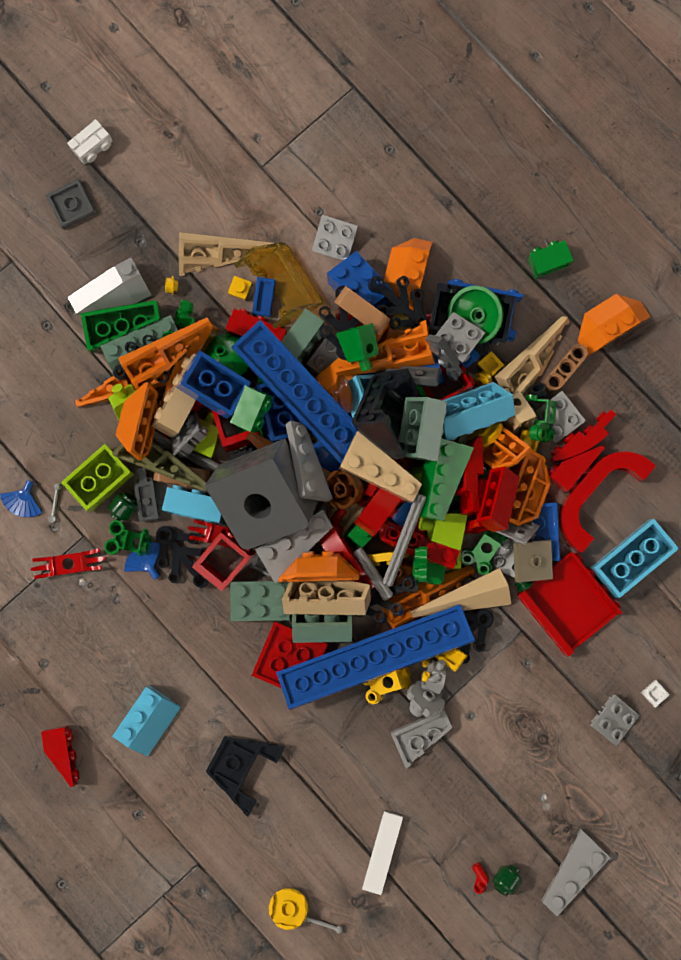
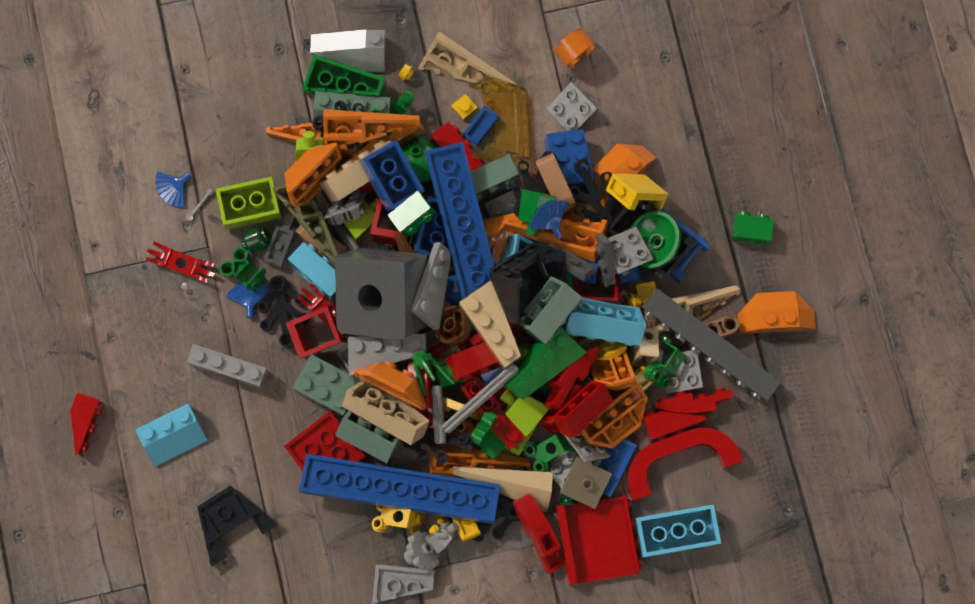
camera: 30 degrees right, 5 degrees down
none -> light grey arch [186,344,269,389]
none -> green plant [411,349,455,396]
none -> red slope [512,494,565,574]
none -> blue hand [530,200,569,238]
none -> orange brick [552,26,596,69]
none -> yellow panel [606,173,669,210]
none -> dark grey brick [642,289,781,401]

